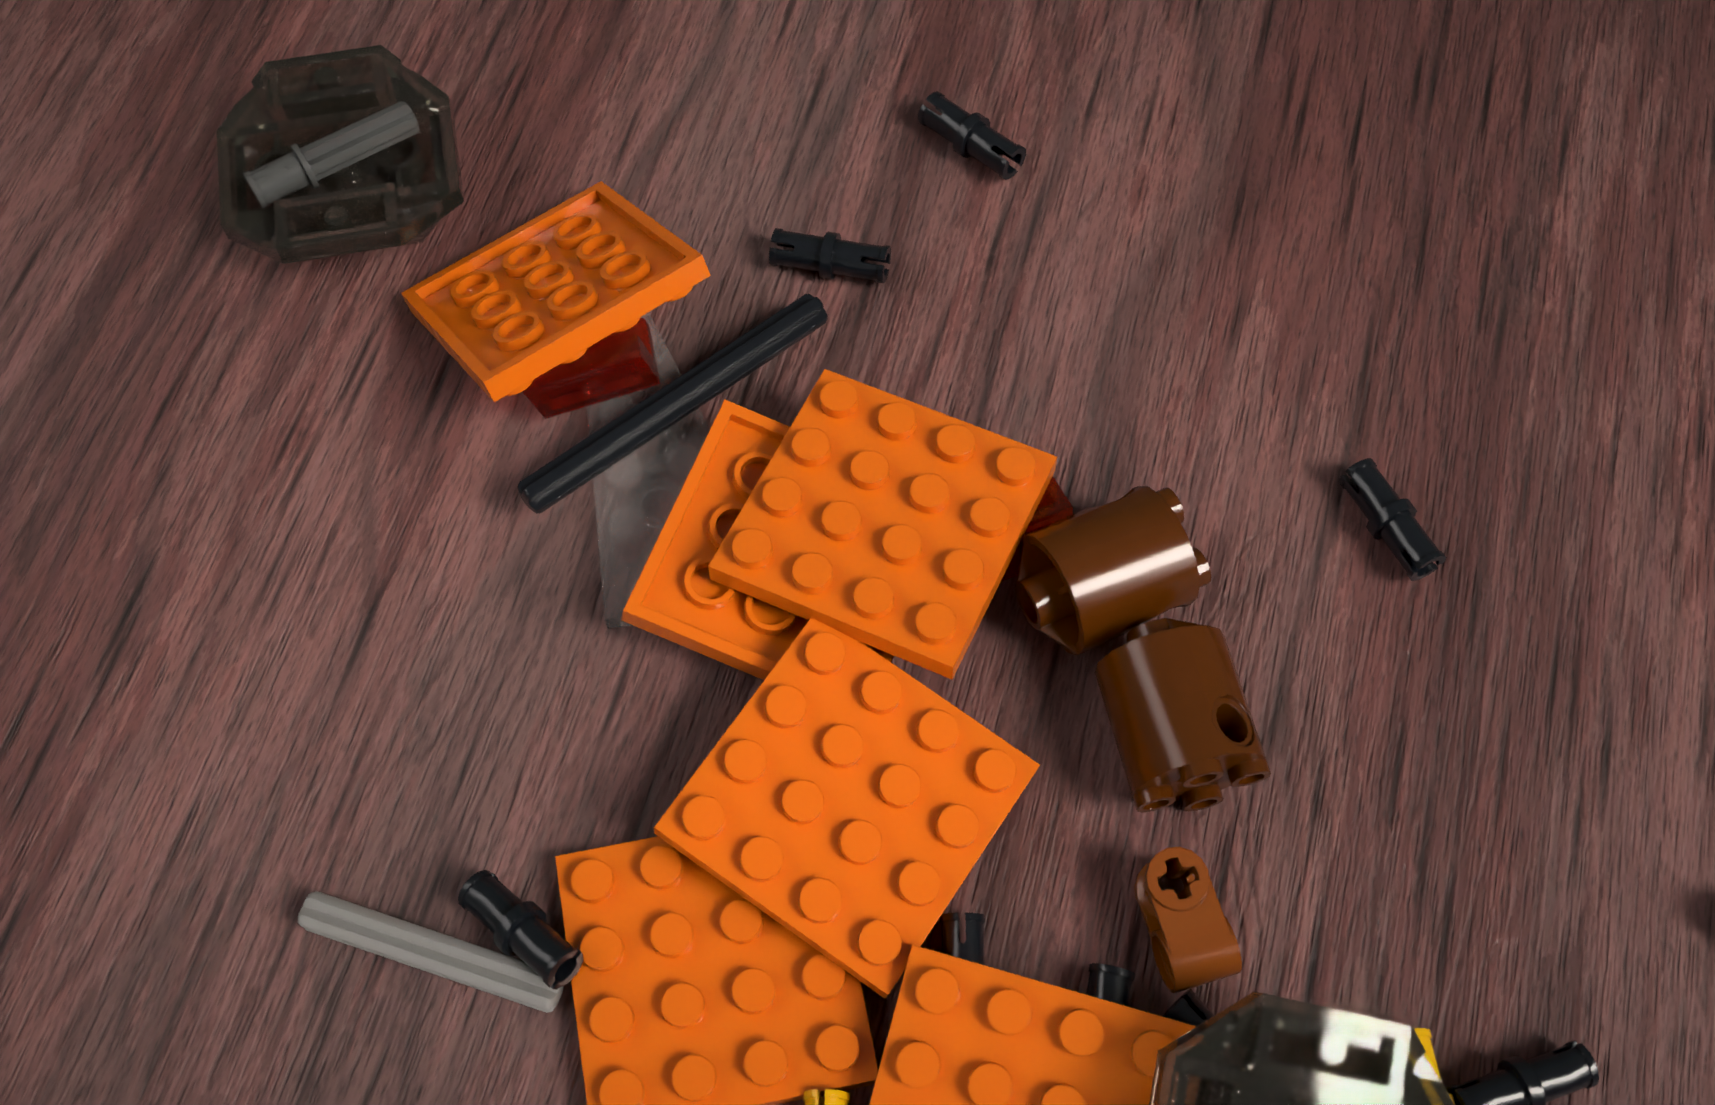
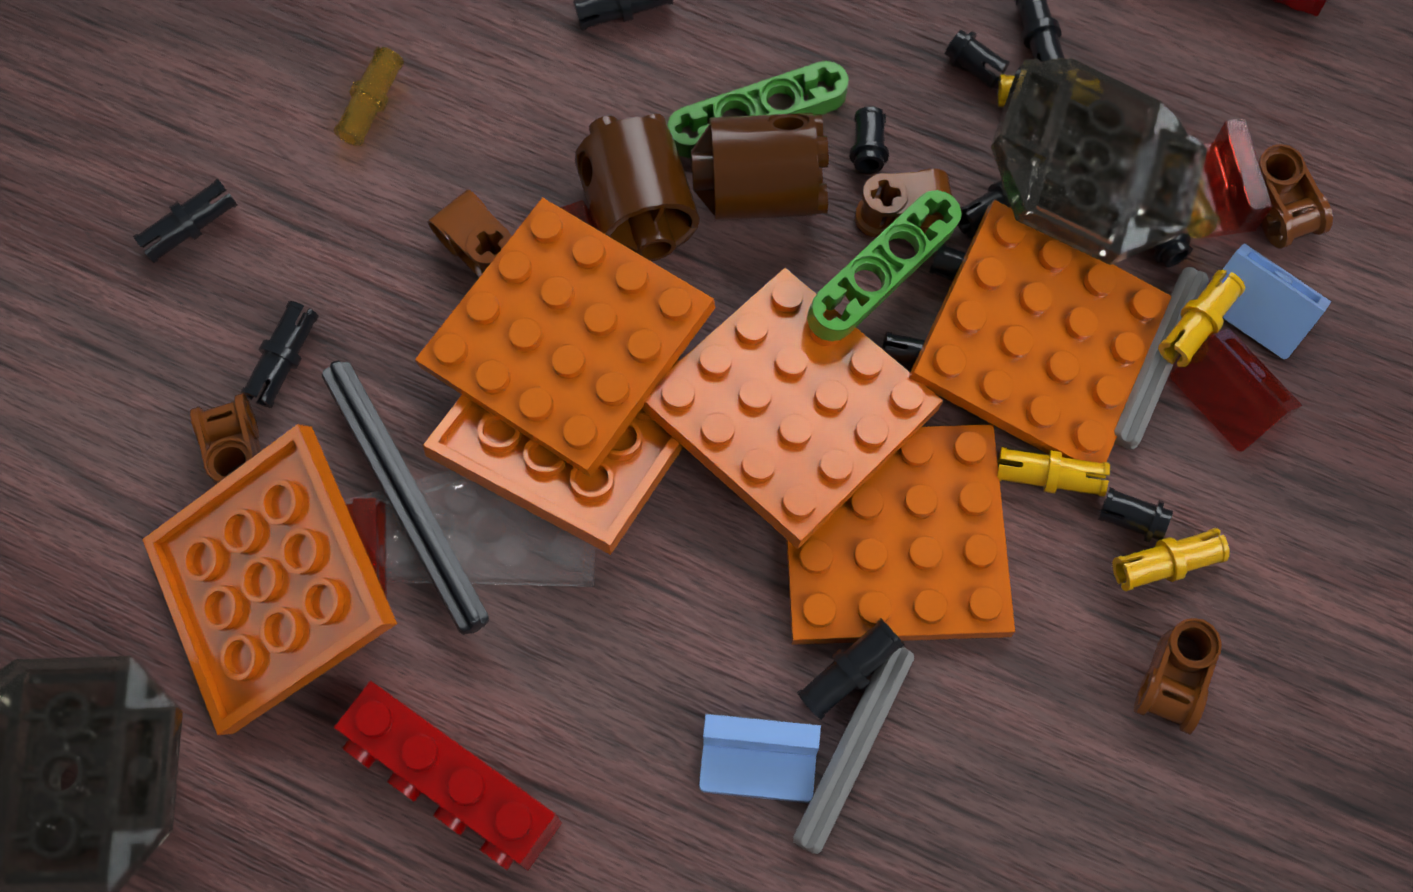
camera: 80 degrees left, 5 degrees up
dark grey axle [243,101,419,209] -> none
none -> dark orange piece [190,393,261,484]
none -> clear yellow pin [333,46,404,146]
none -> red brick [334,680,562,871]
none -> dark orange piece [428,189,511,278]
none -> bright green beam [668,61,849,158]
none -> light blue panel [699,714,821,803]
none -> bright green beam [807,190,961,341]
none -> black pin [849,106,889,174]
none -> black pin [945,30,1010,89]

